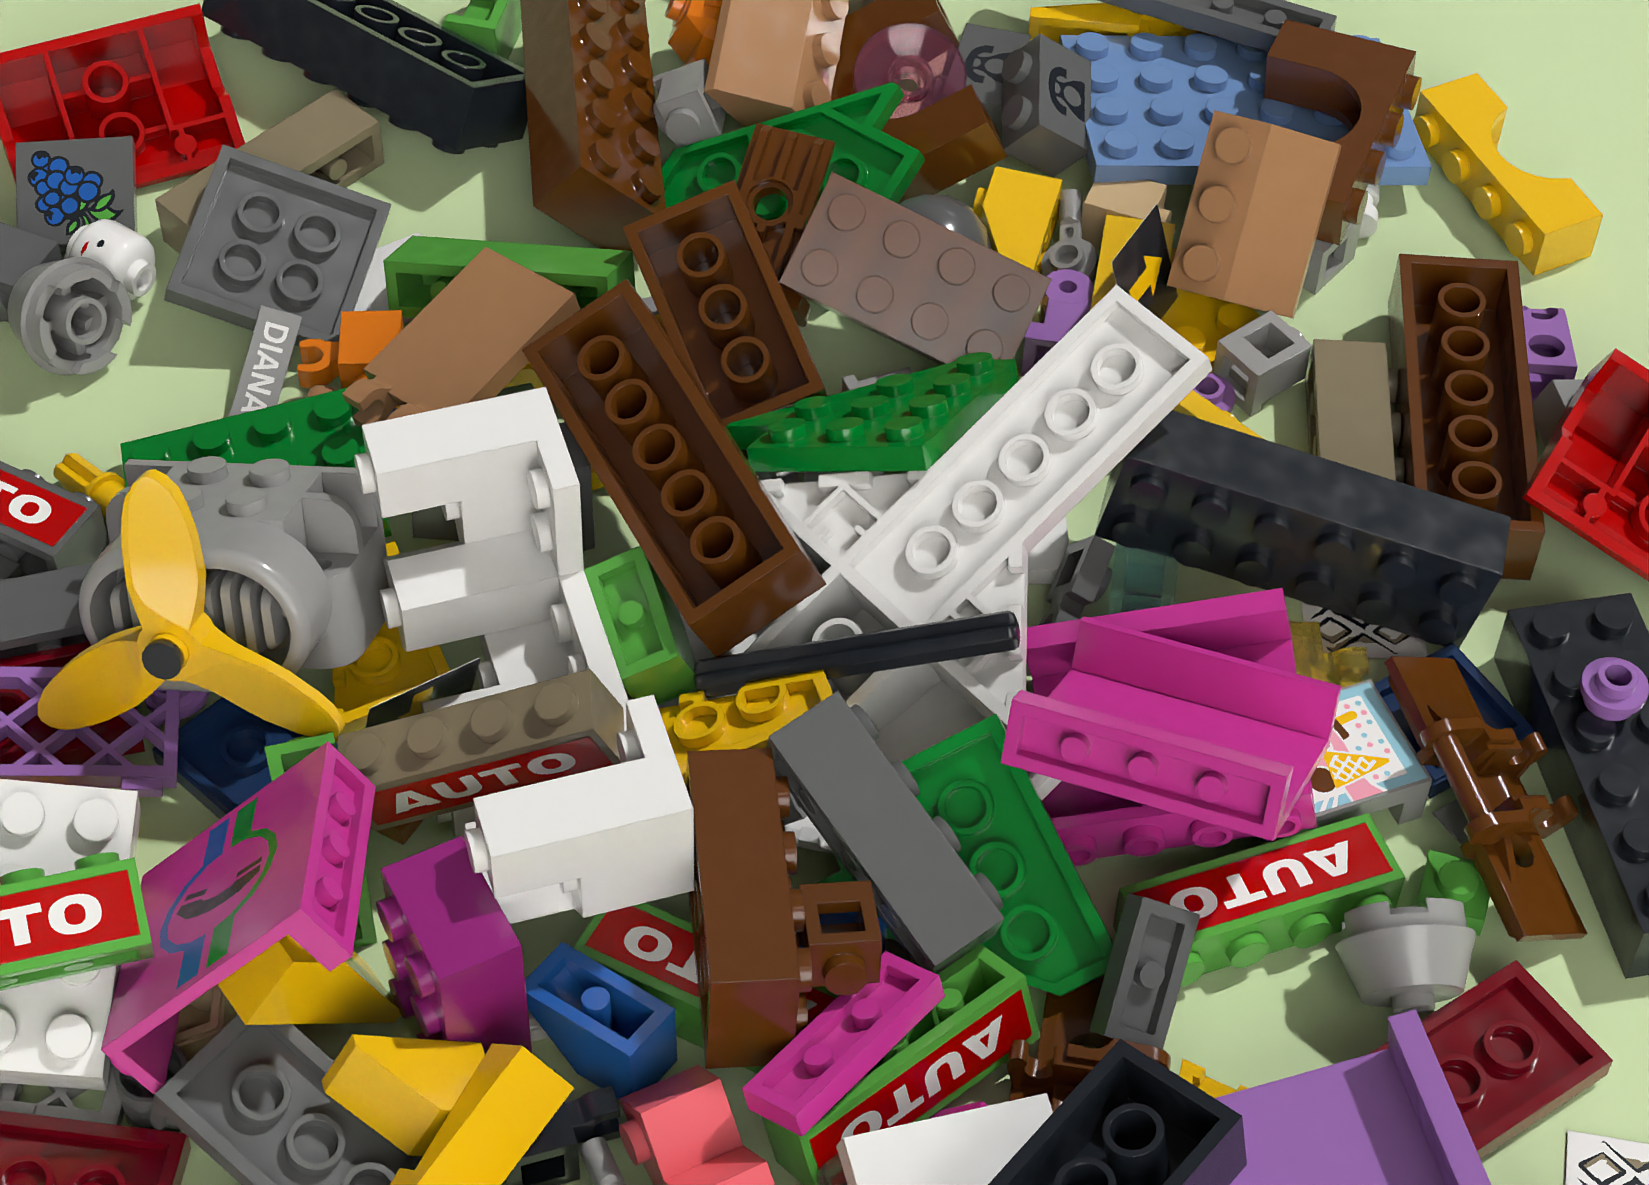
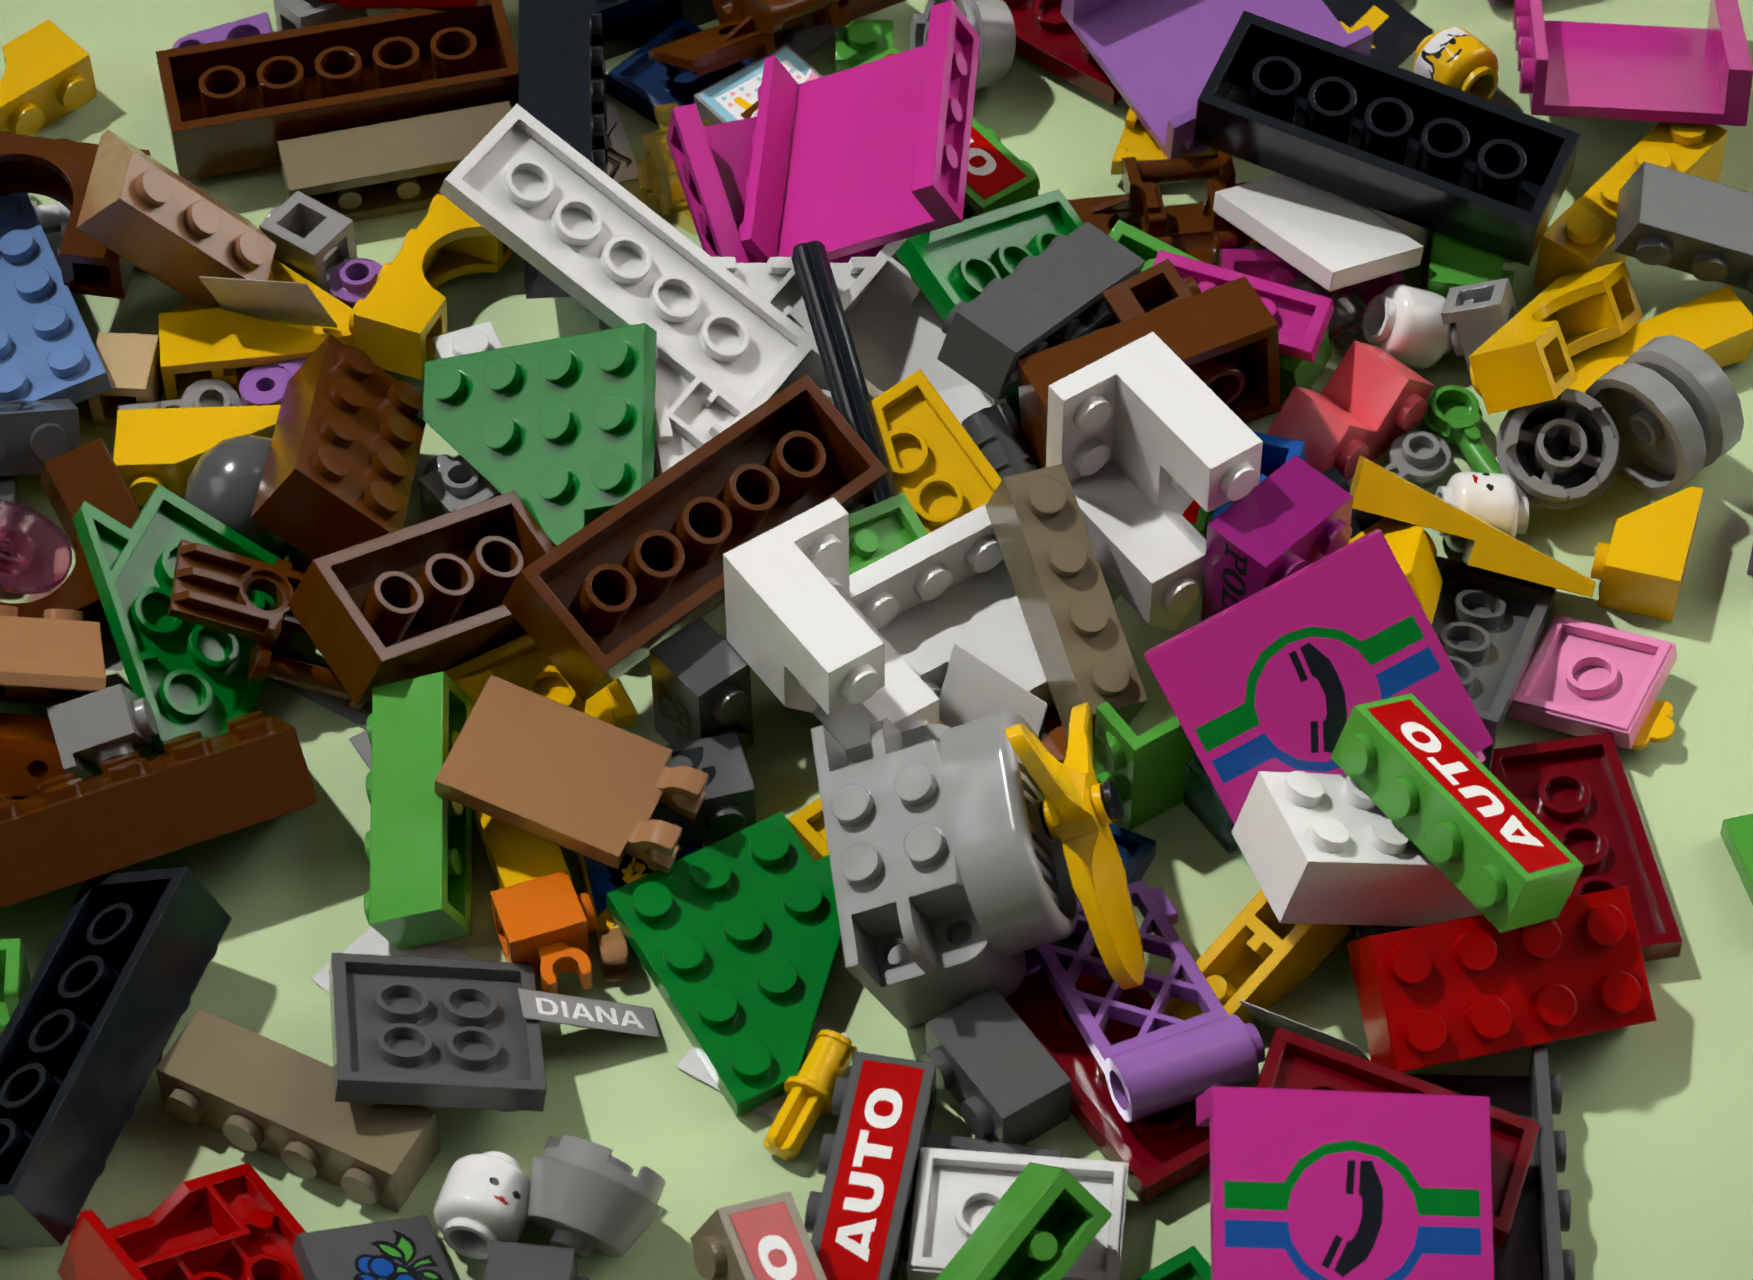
camera: 105 degrees left, 0 degrees up
dark grey plate [1089,893,1200,1049] -> none

